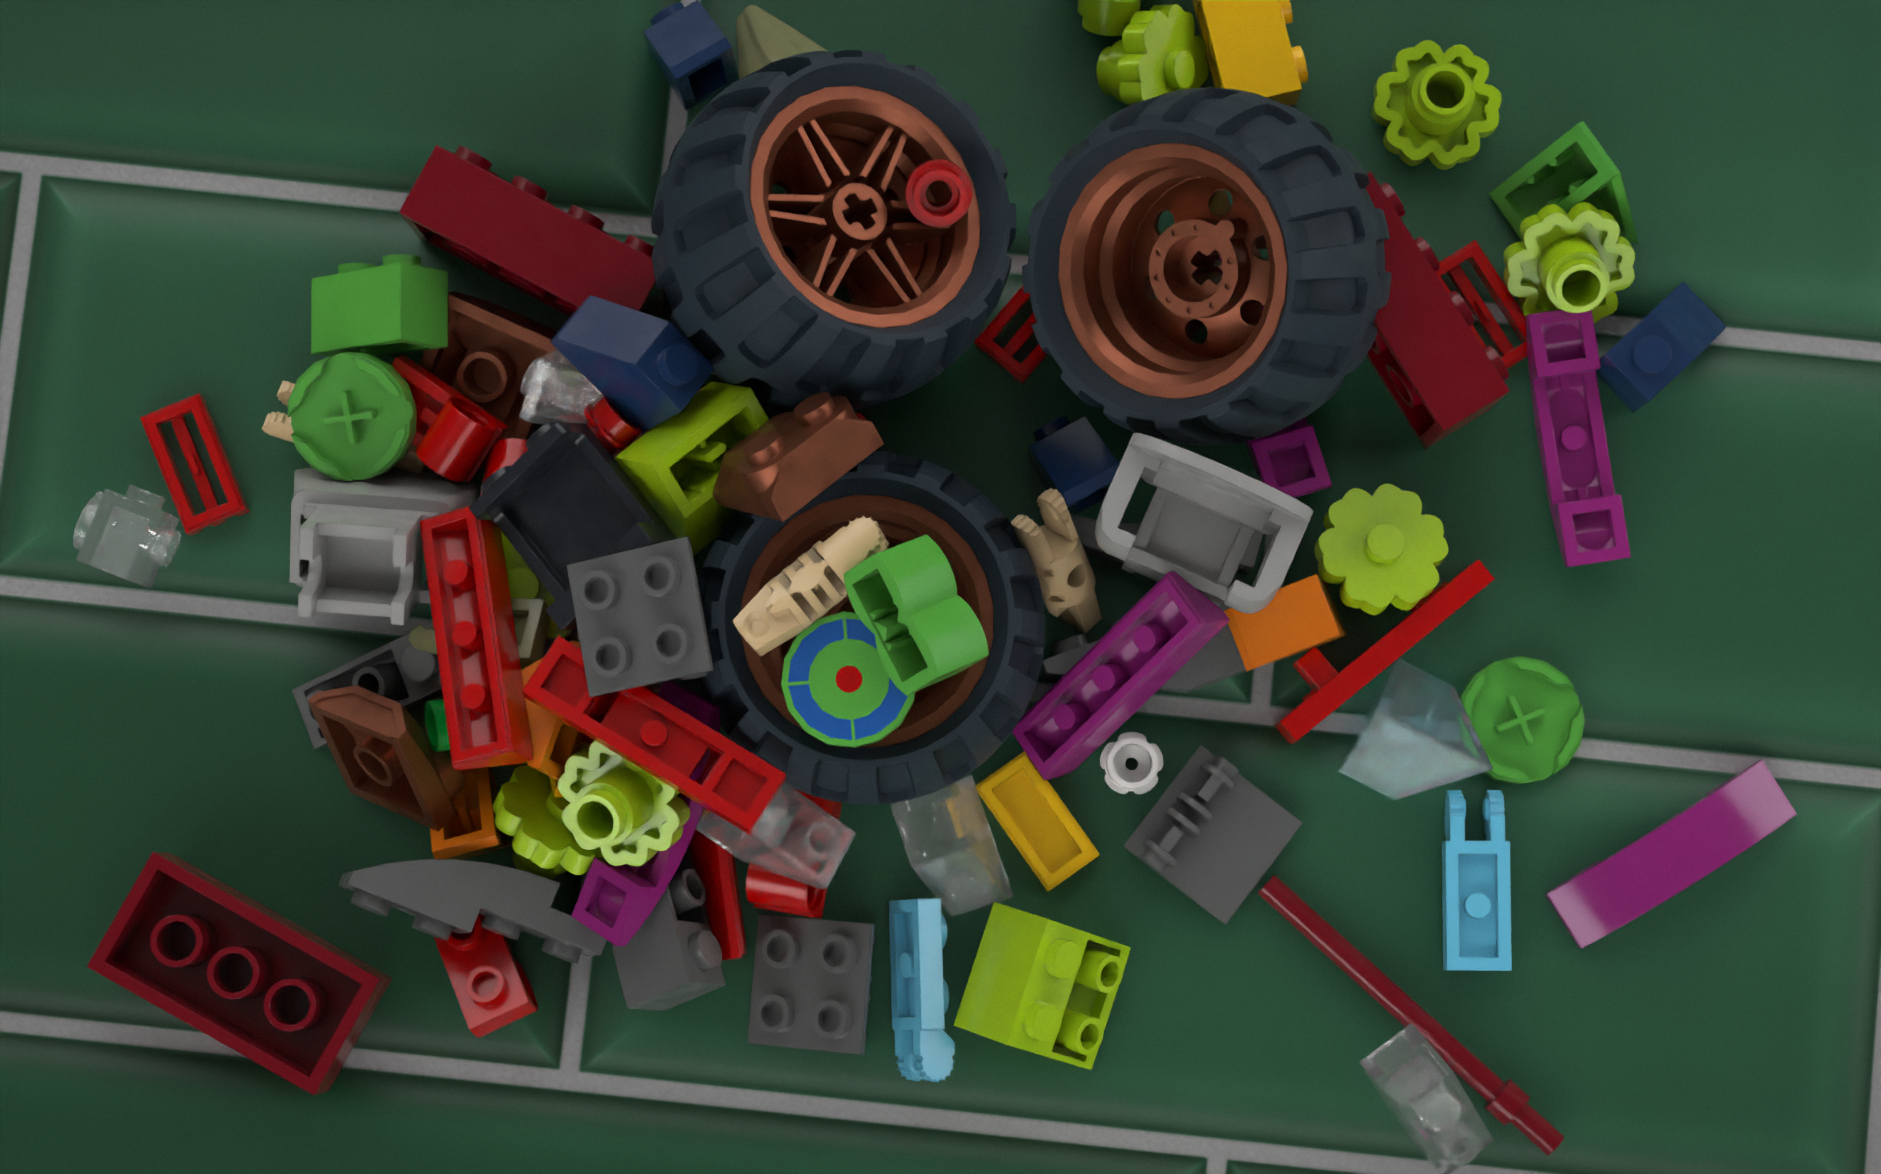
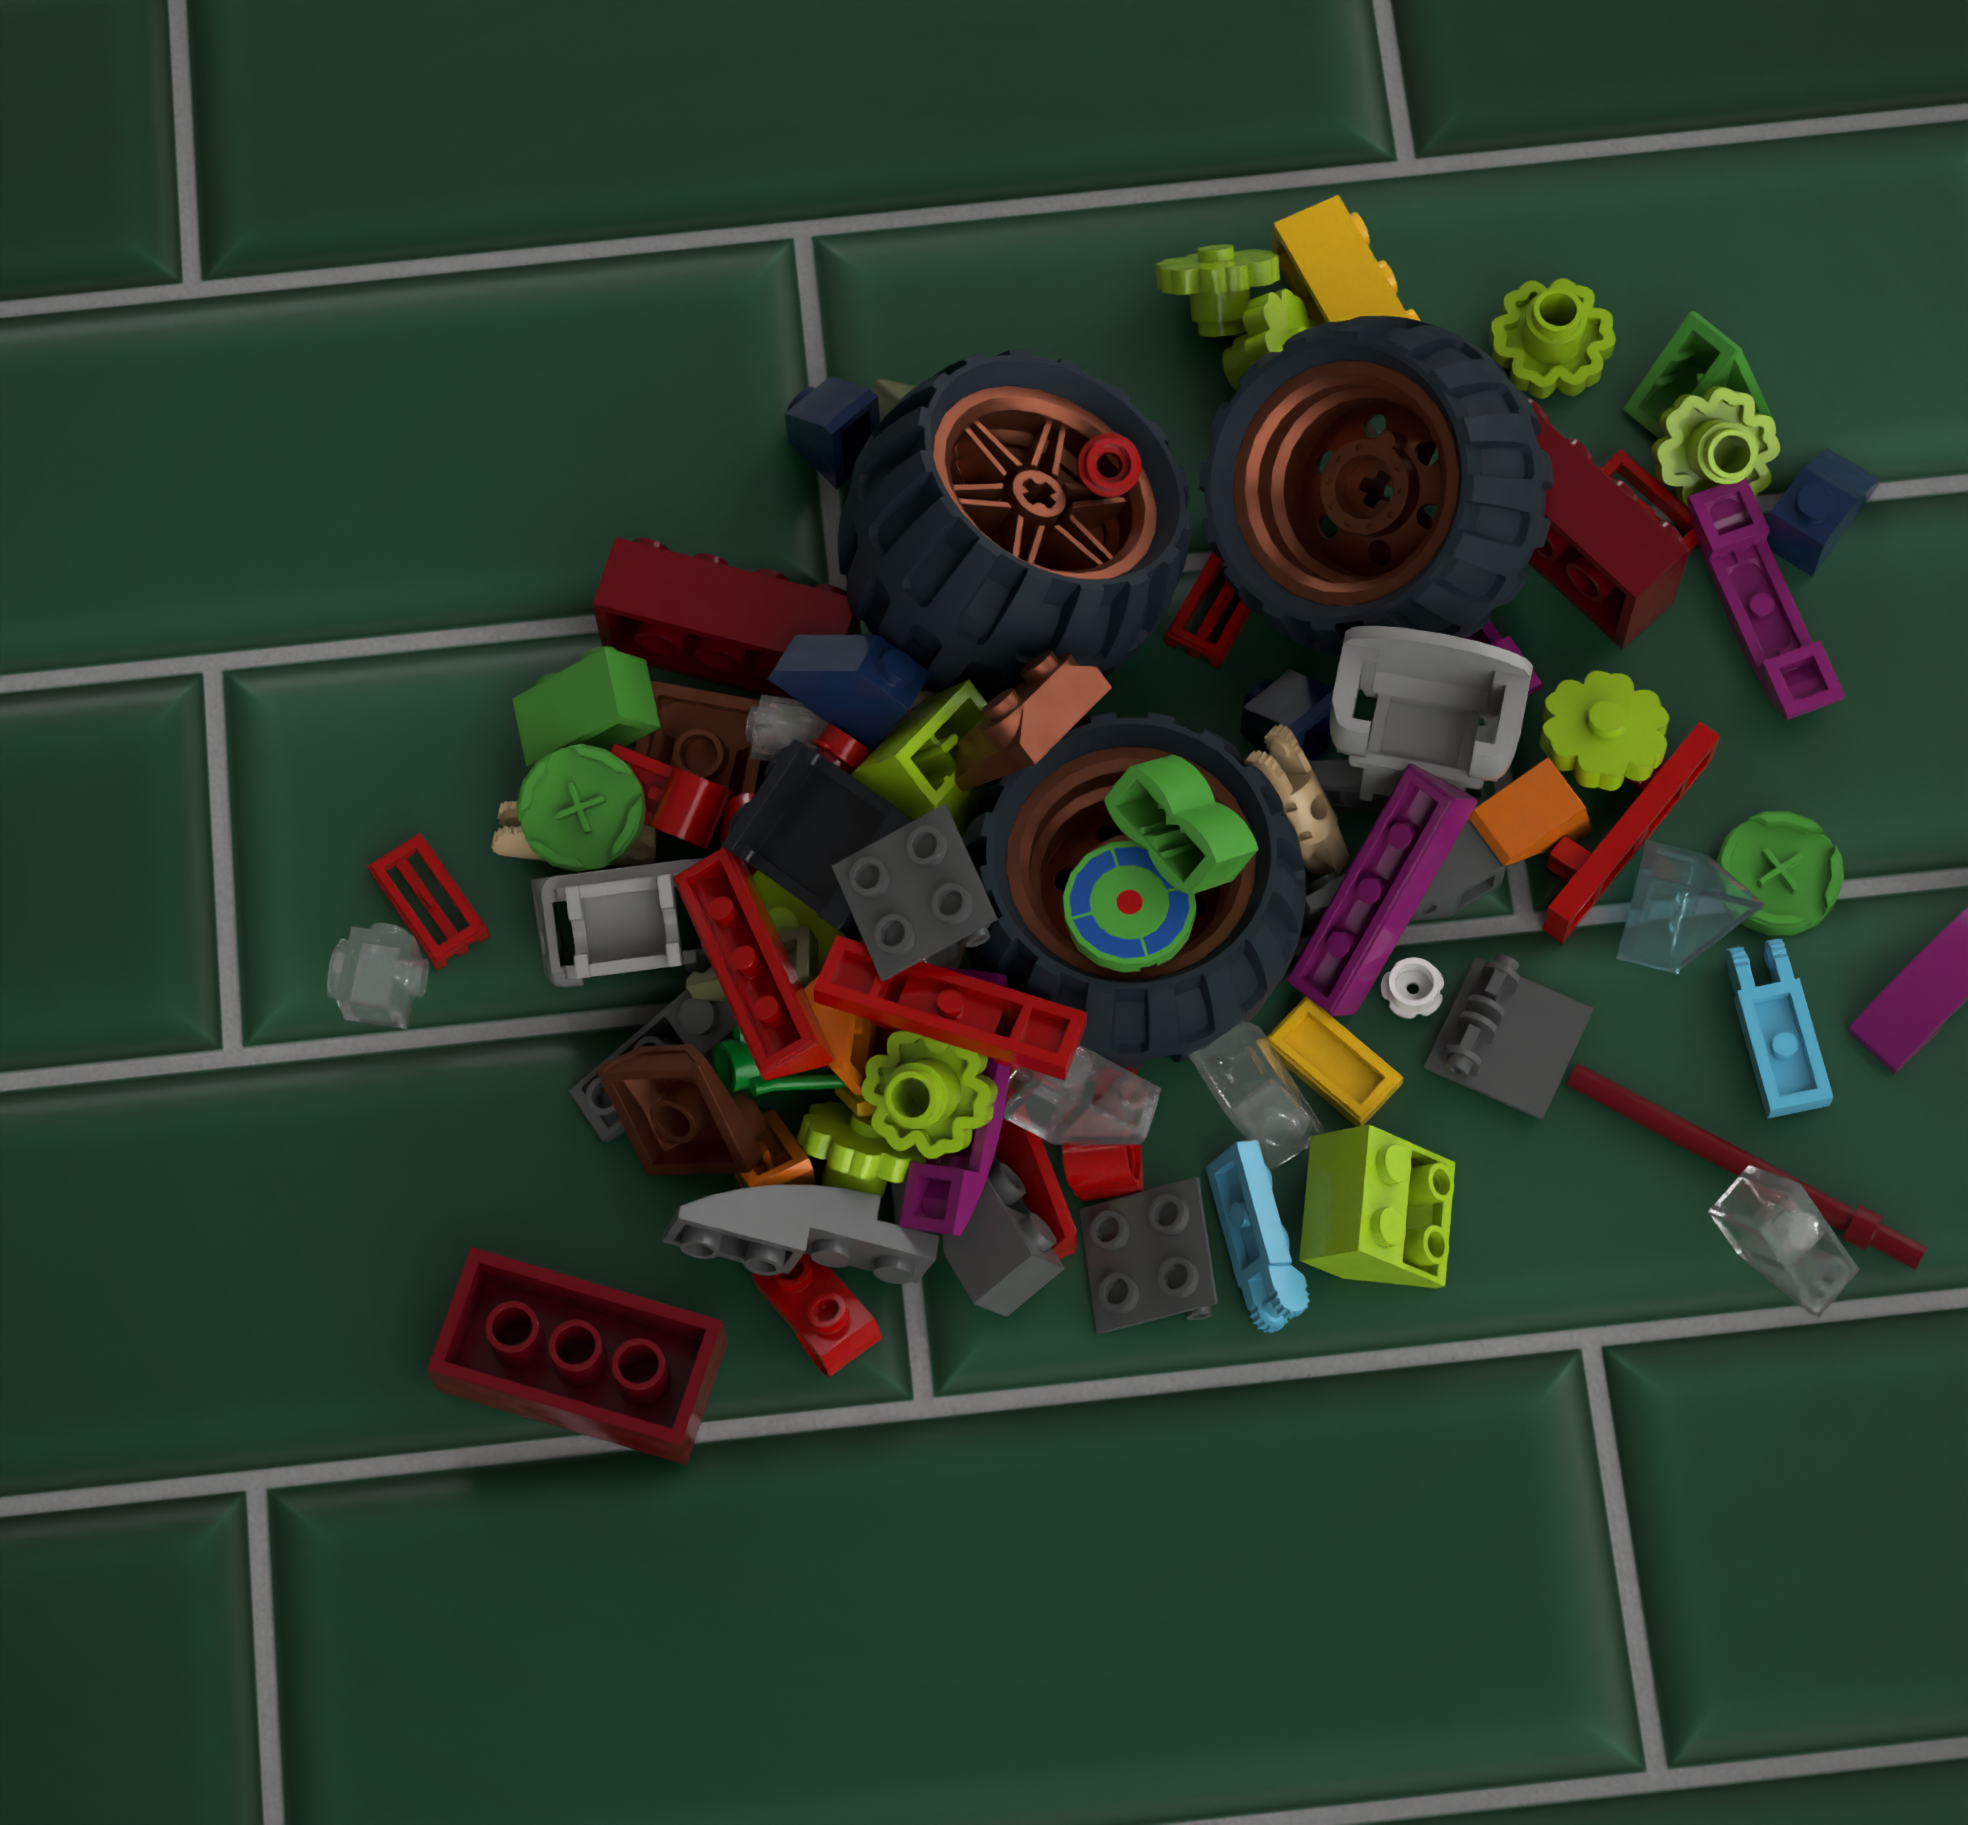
camera: 10 degrees left, 15 degrees down
tan hinge [733,516,889,656] -> none

